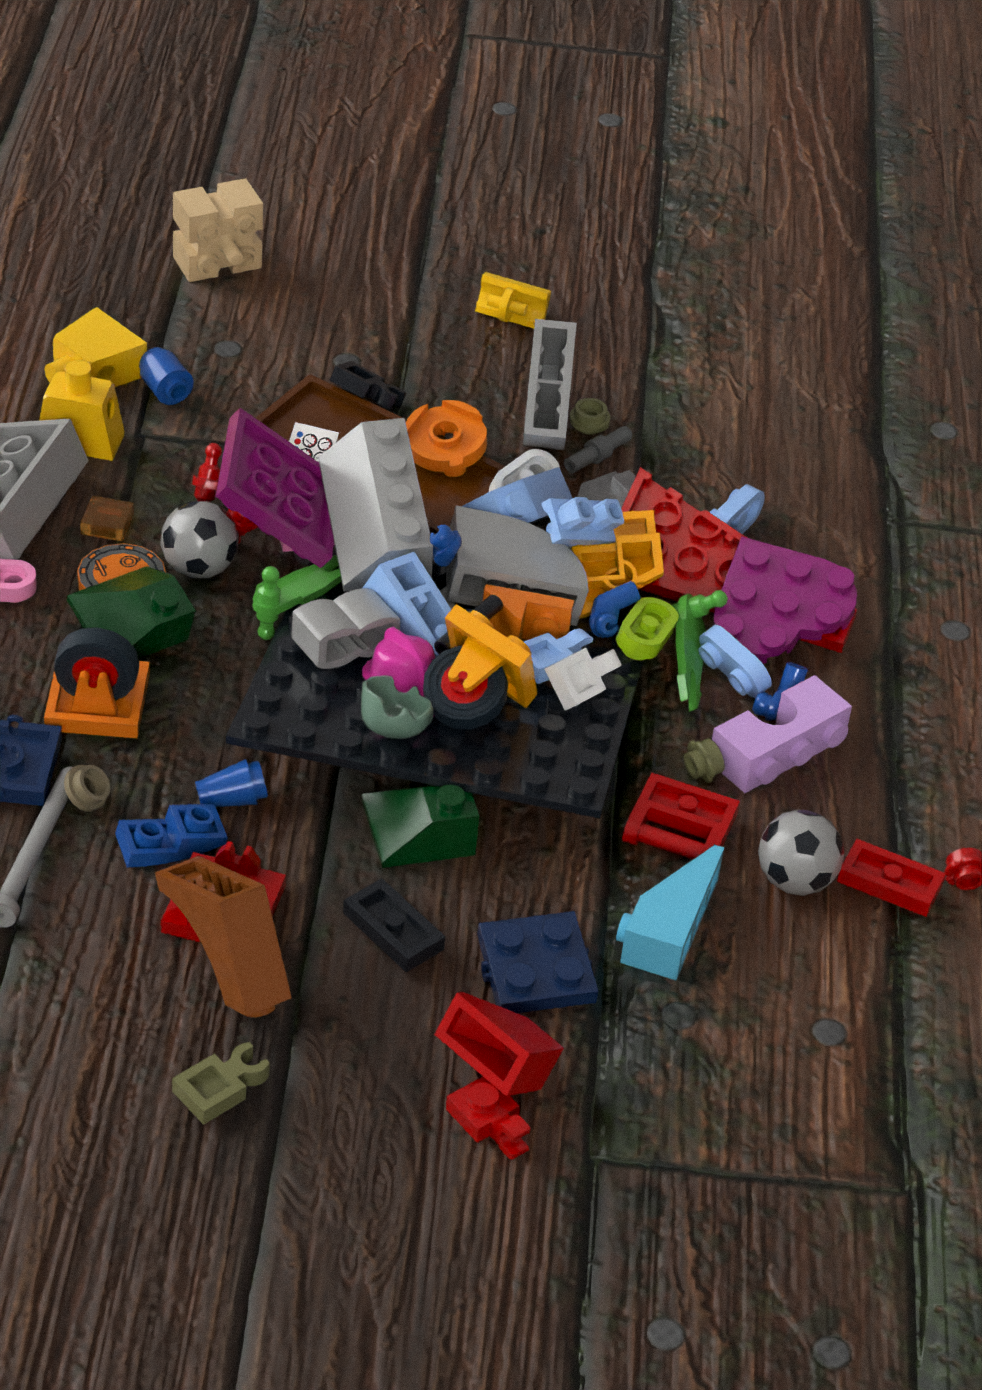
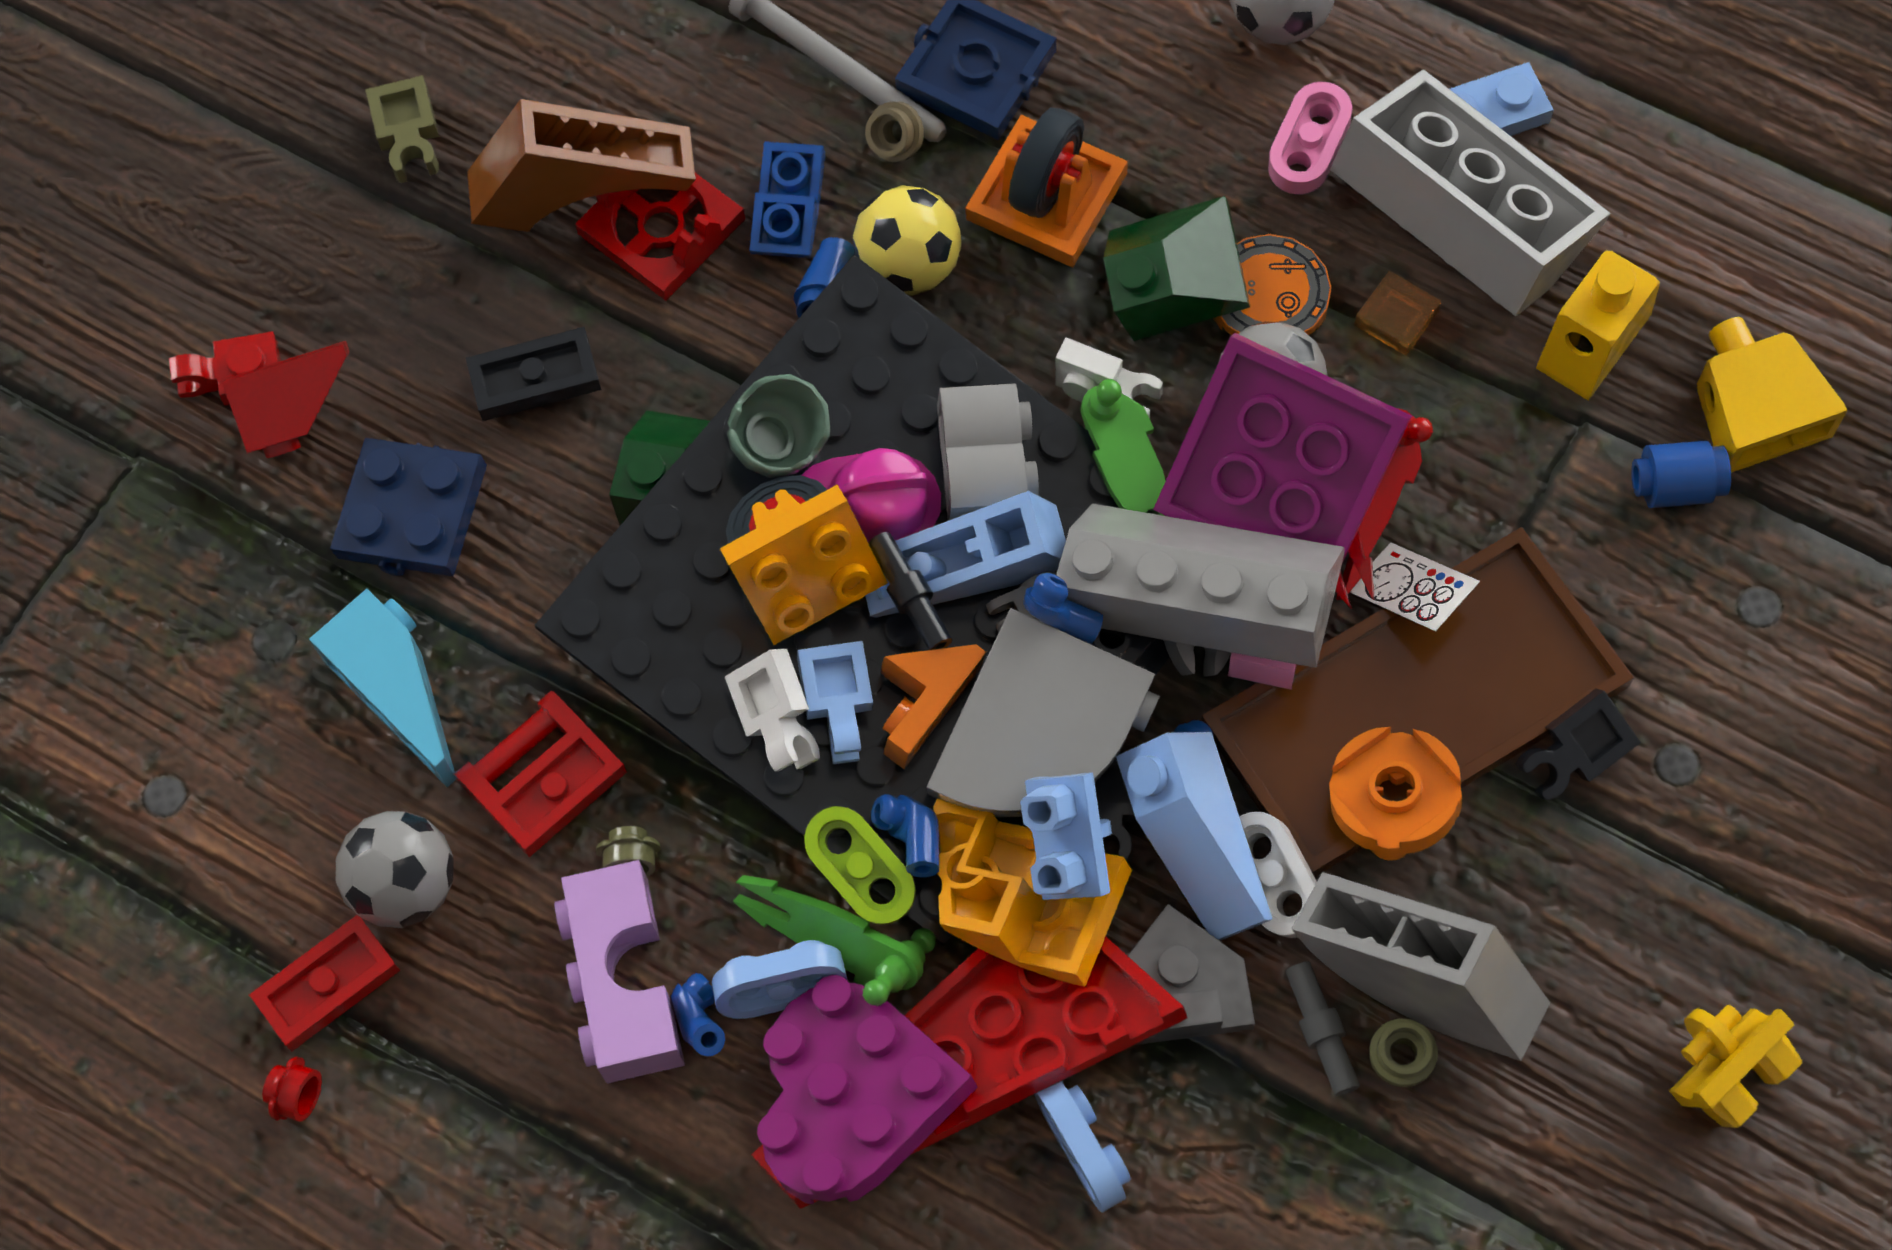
camera: 125 degrees right, 25 degrees up
none -> light yellow piece [853,185,962,296]
none -> white plate [1055,337,1163,419]

